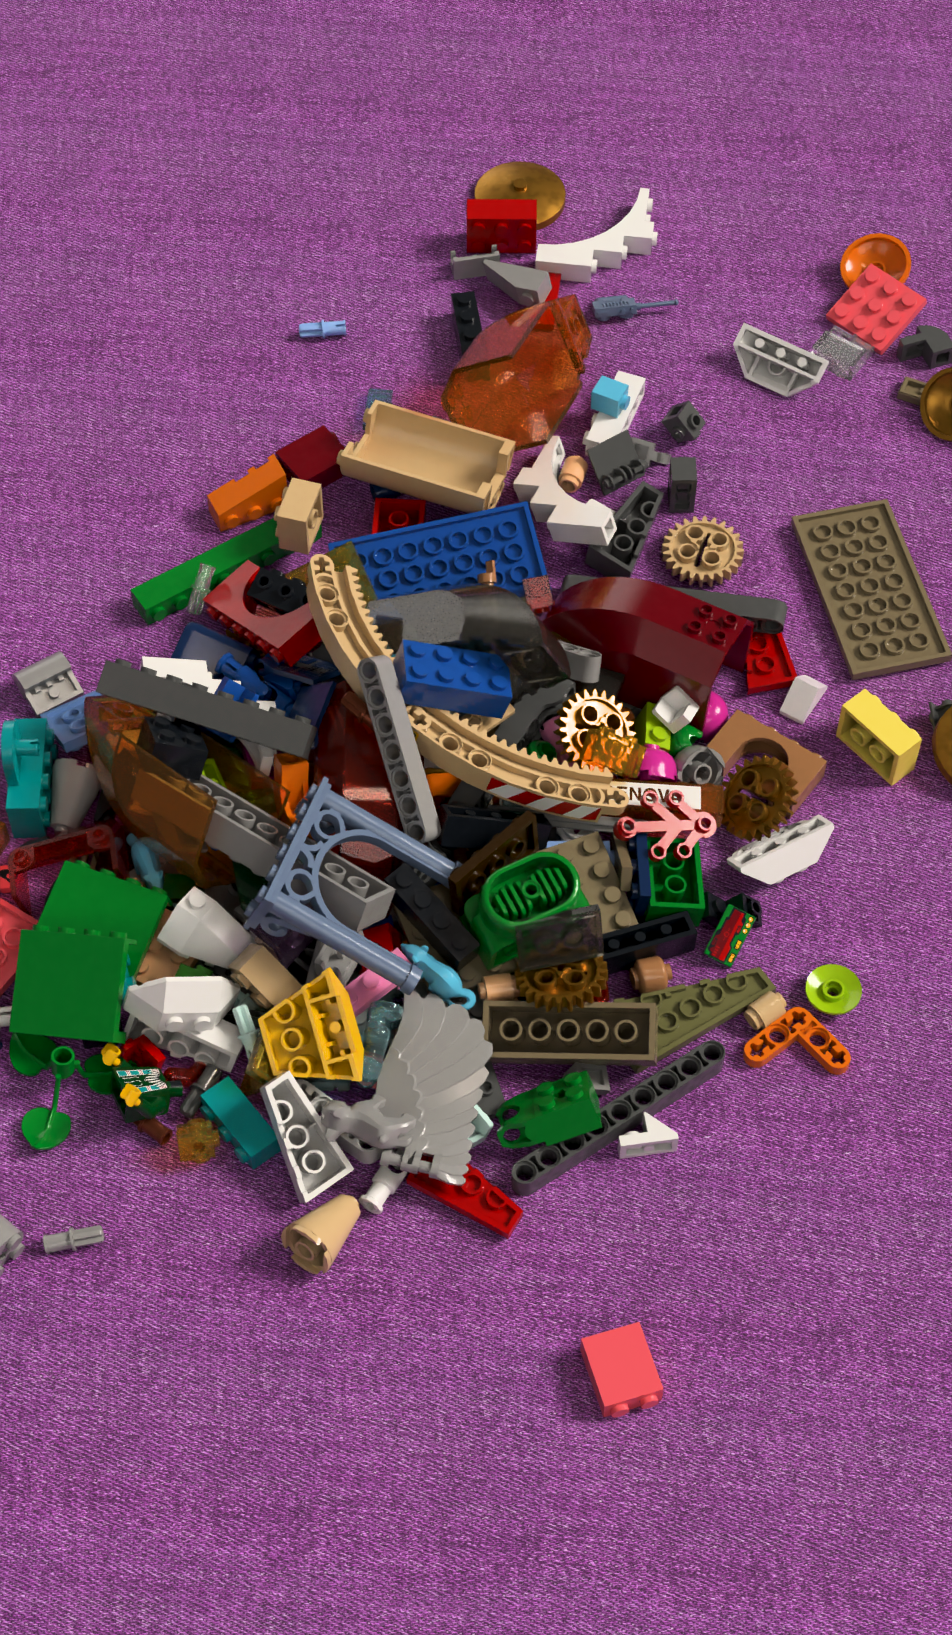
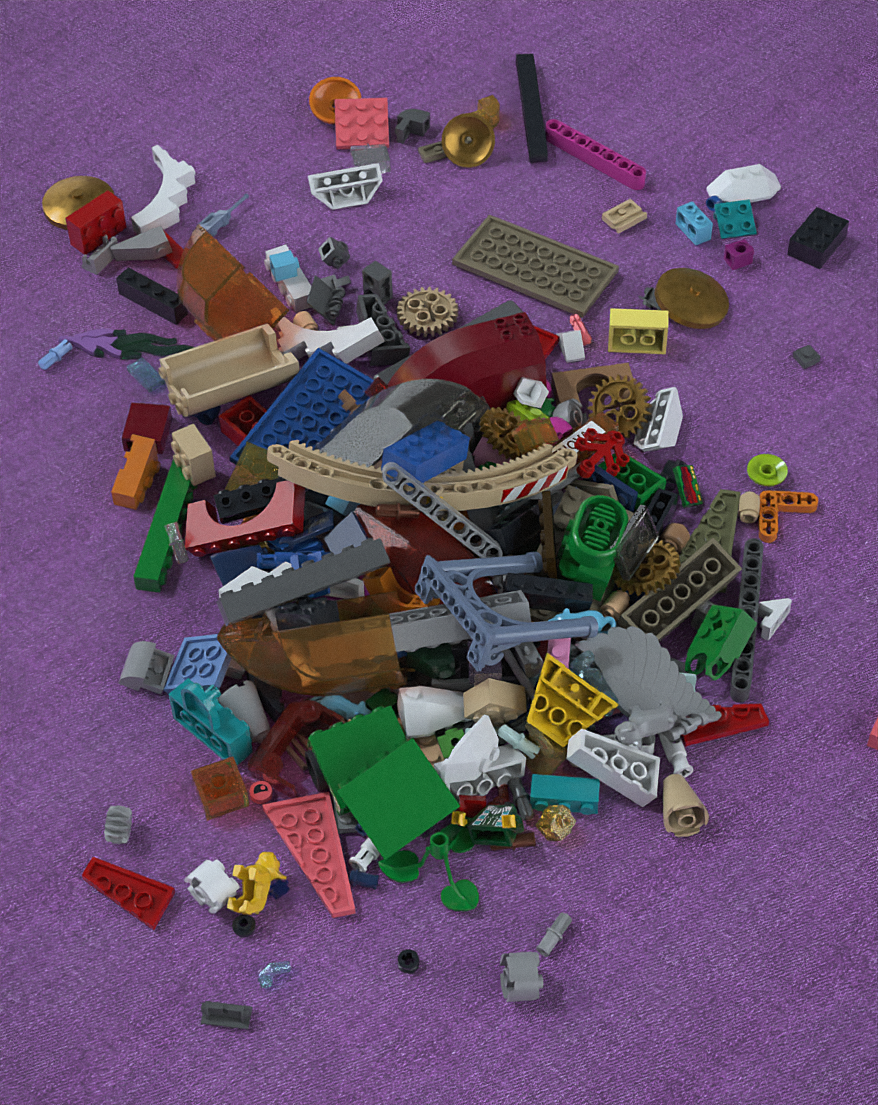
camera: 45 degrees left, 5 degrees down
none -> piece [59,328,195,360]
none -> coral axle [570,314,592,346]

